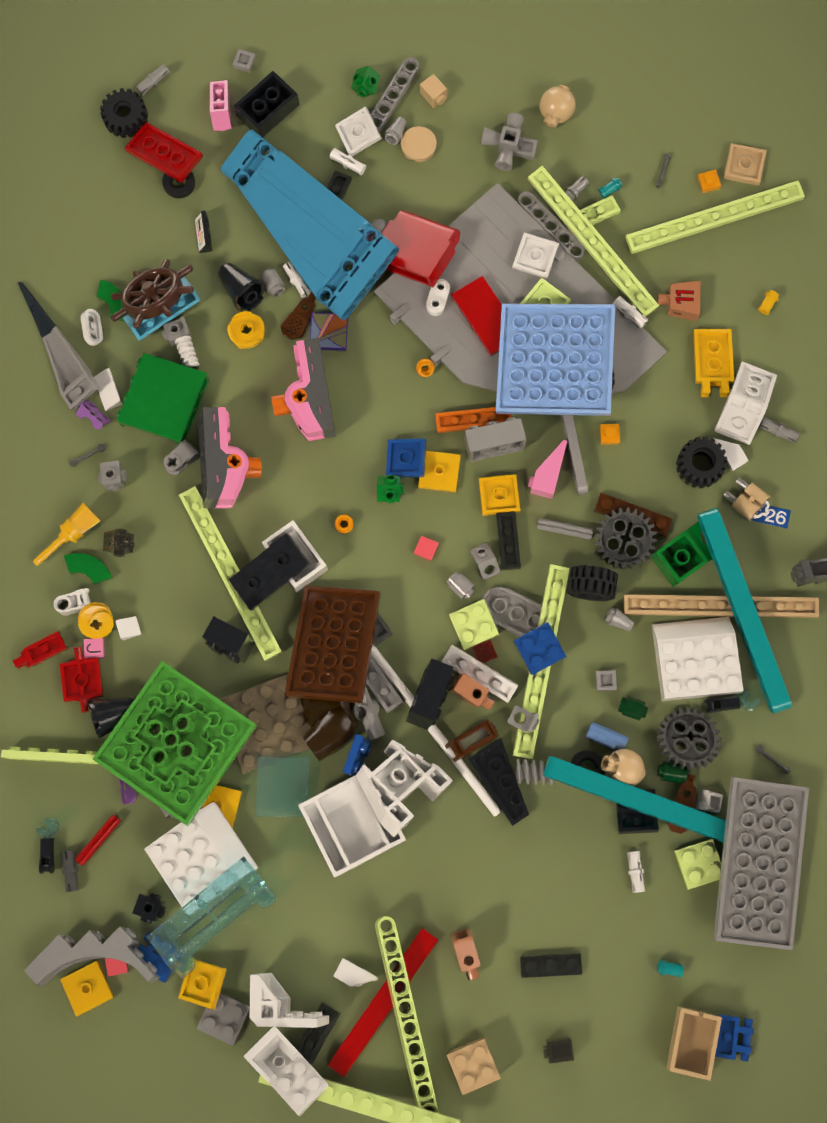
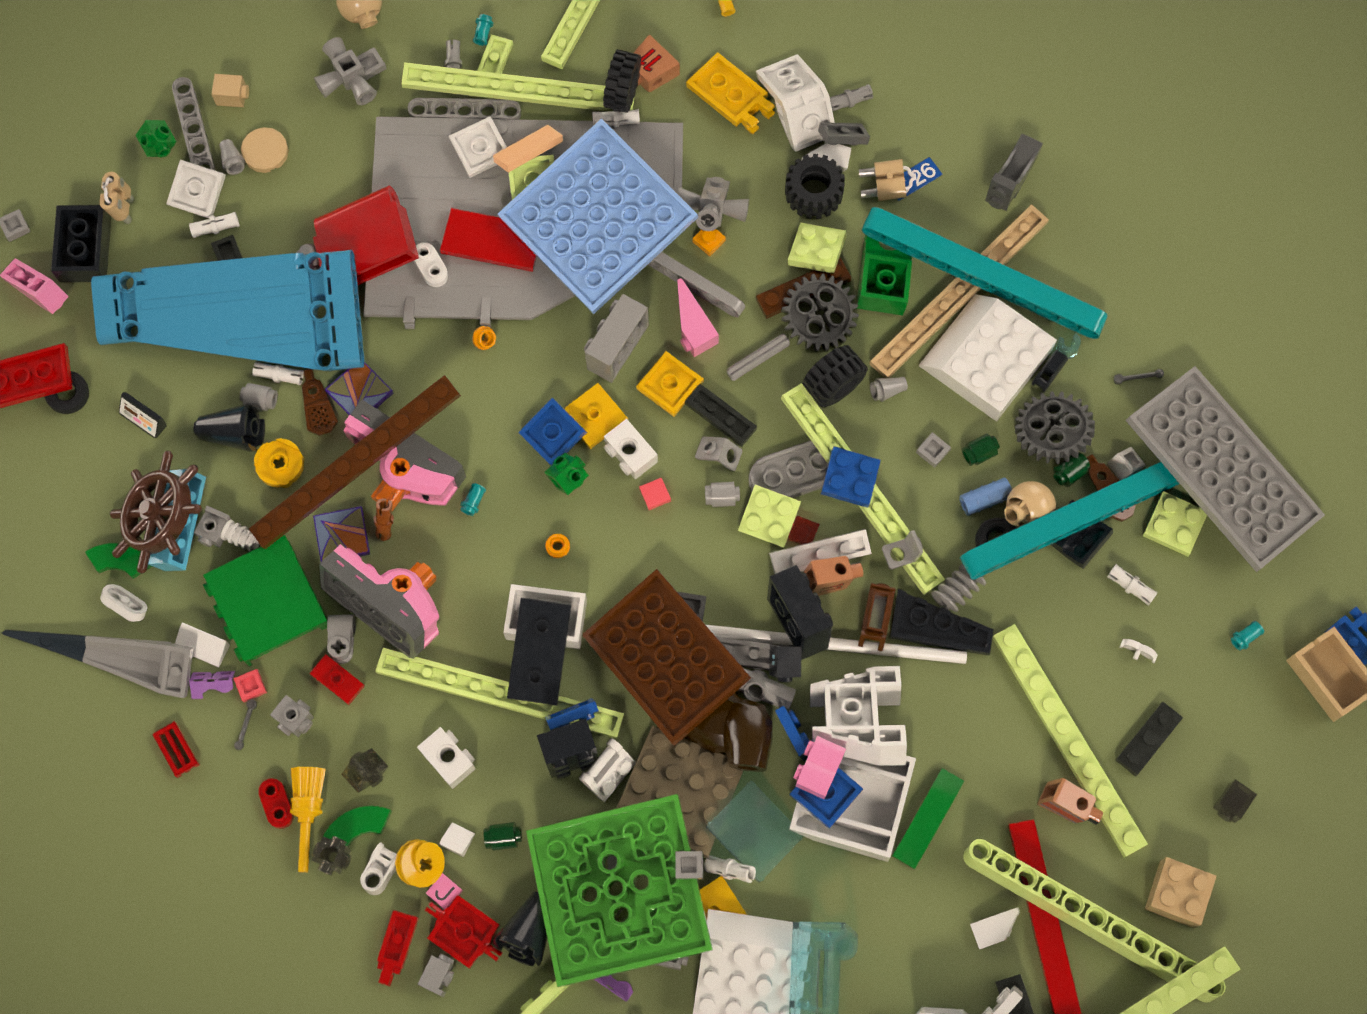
camera: 50 degrees left, 5 degrees down
orange plate [435,407,511,433] -> none
none -> tan piece [100,172,134,224]
none -> red tile [152,721,200,778]
none -> coral tile [233,669,267,702]
none -> reddish brown plate [249,375,461,549]
none -> red plate [258,778,294,829]
none -> red plate [309,654,365,705]
none -> clear smoke brick [312,836,352,875]
none -> tile [313,506,371,562]
none -> dark orange pin [374,498,394,541]
none -> white brick [417,727,476,789]
none -> light grey brick [418,954,454,998]
none -> teal pin [460,483,486,516]
none -> dark green brick [483,822,522,851]
none -> light nougat tile [493,125,563,173]
none -> blue plate [545,698,599,730]
none -> white plate [579,738,636,802]
none -> black tyre [603,49,641,113]
none -> white brick [604,419,658,479]
none -> light grey plate [675,851,703,879]
none -> light grey brick [678,177,749,231]
none -> white pin [704,856,756,883]
none -> black brick [769,645,802,682]
none -> yellowish green plate [788,222,846,273]
none -> blue plate [790,767,863,829]
none -> bright pink brick [793,736,846,799]
none -> dark grey plate [818,123,870,146]
none -> green slope [892,768,964,870]
none -> yellowish green plate [992,624,1148,858]
none -> white piece [1119,639,1158,663]

